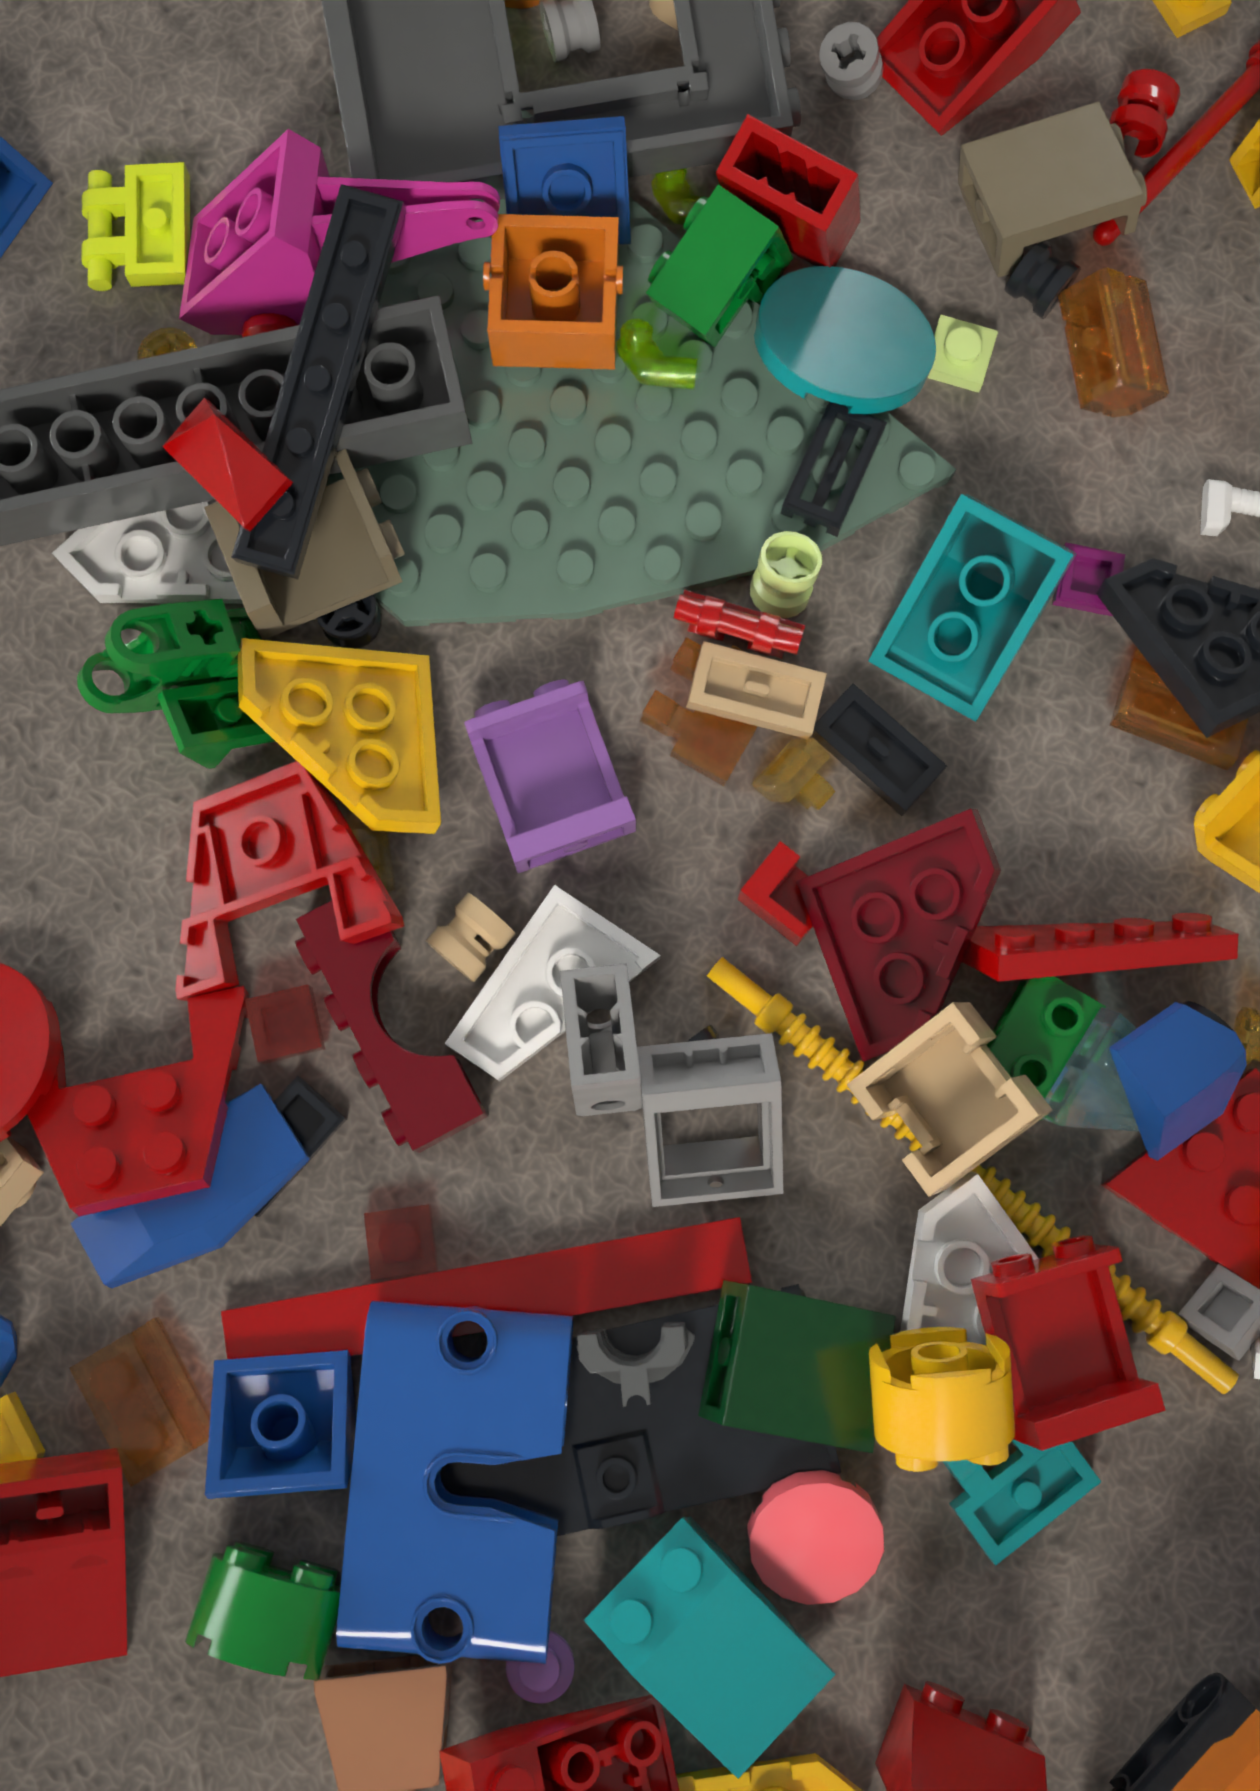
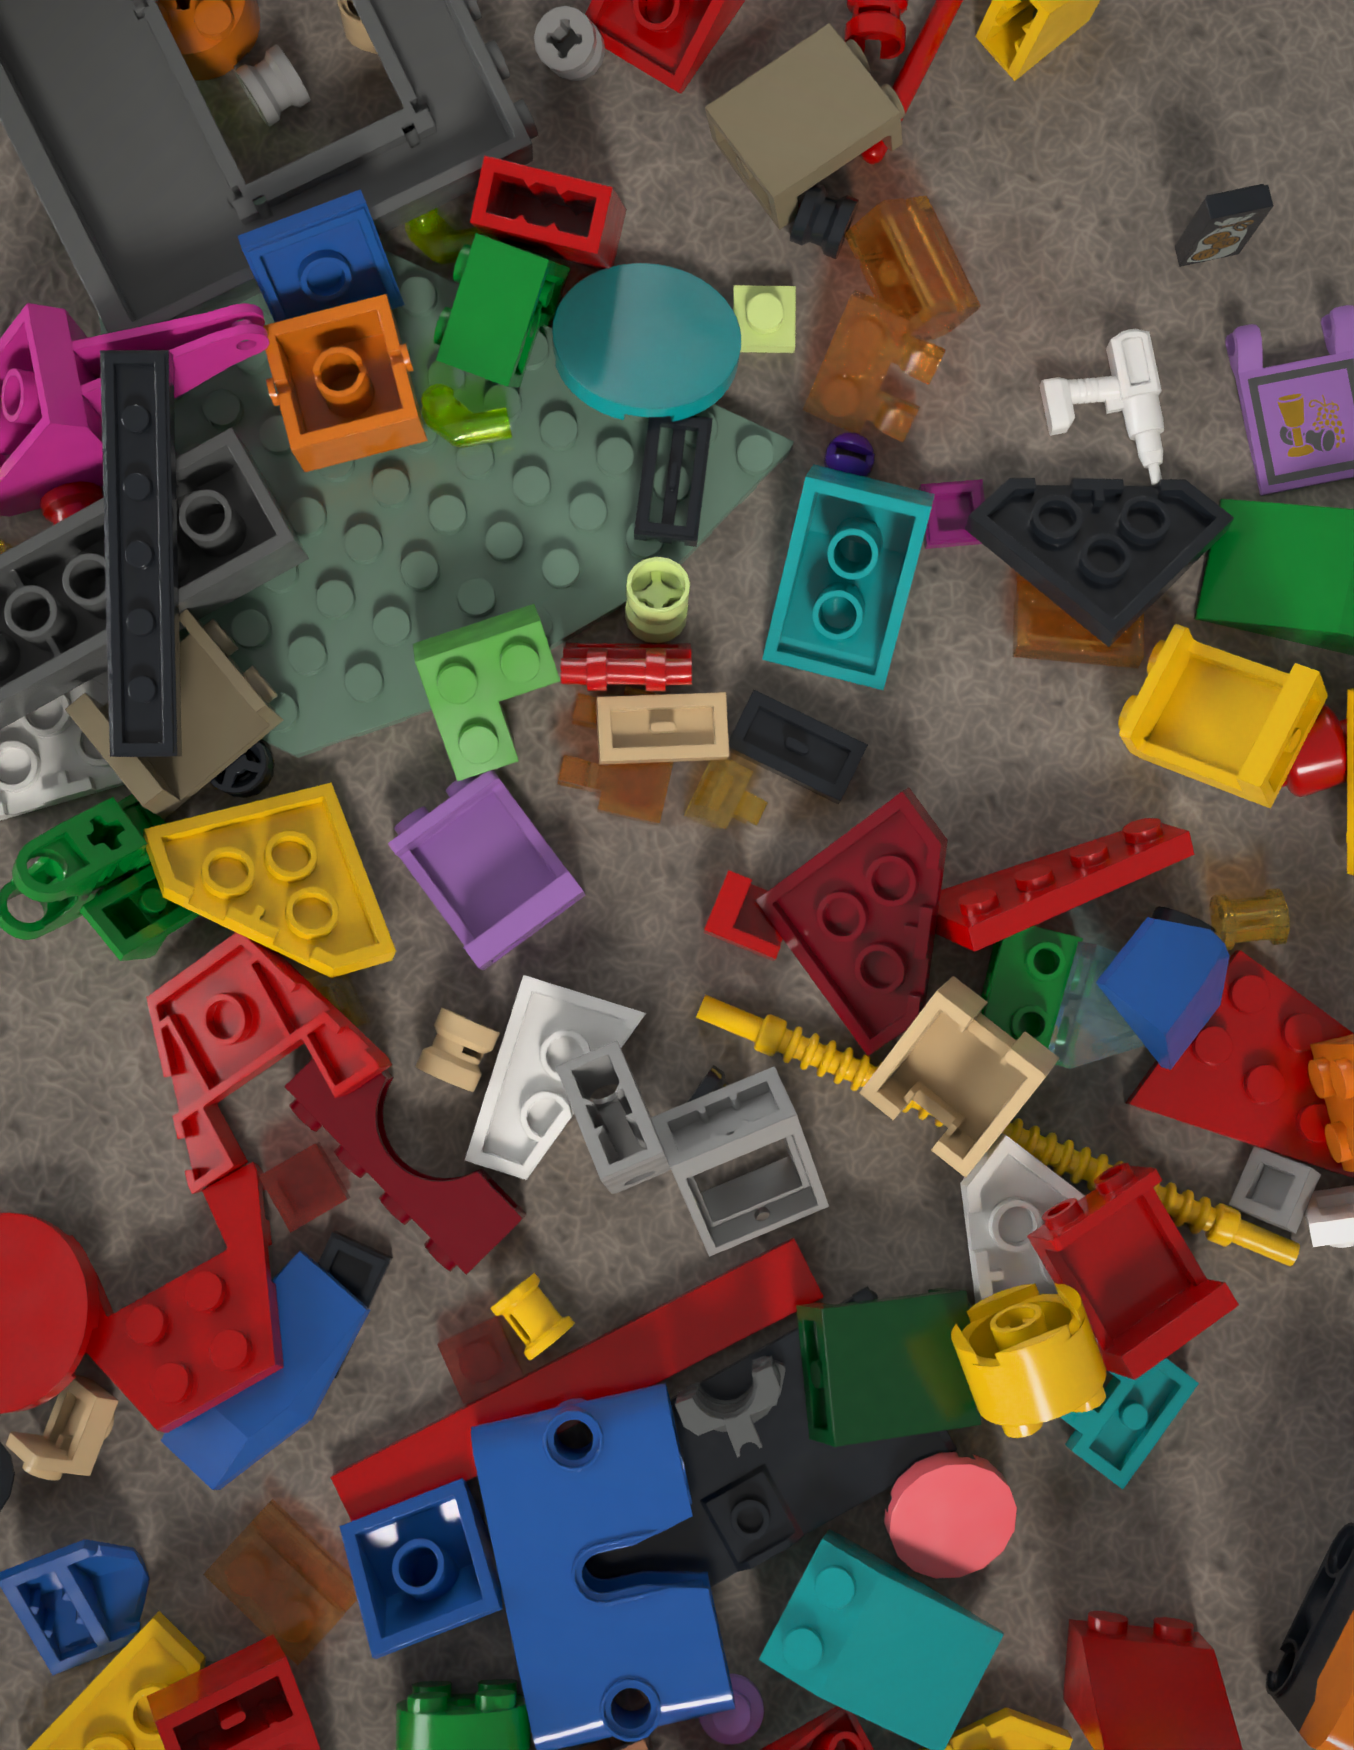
camera: 20 degrees left, 5 degrees up
red slope [162,397,293,531] -> none
none -> bright green brick [413,604,560,782]
none -> yellow bush [490,1272,575,1361]
none -> clear orange plate [803,289,946,442]
none -> dark purple hinge [824,433,875,477]

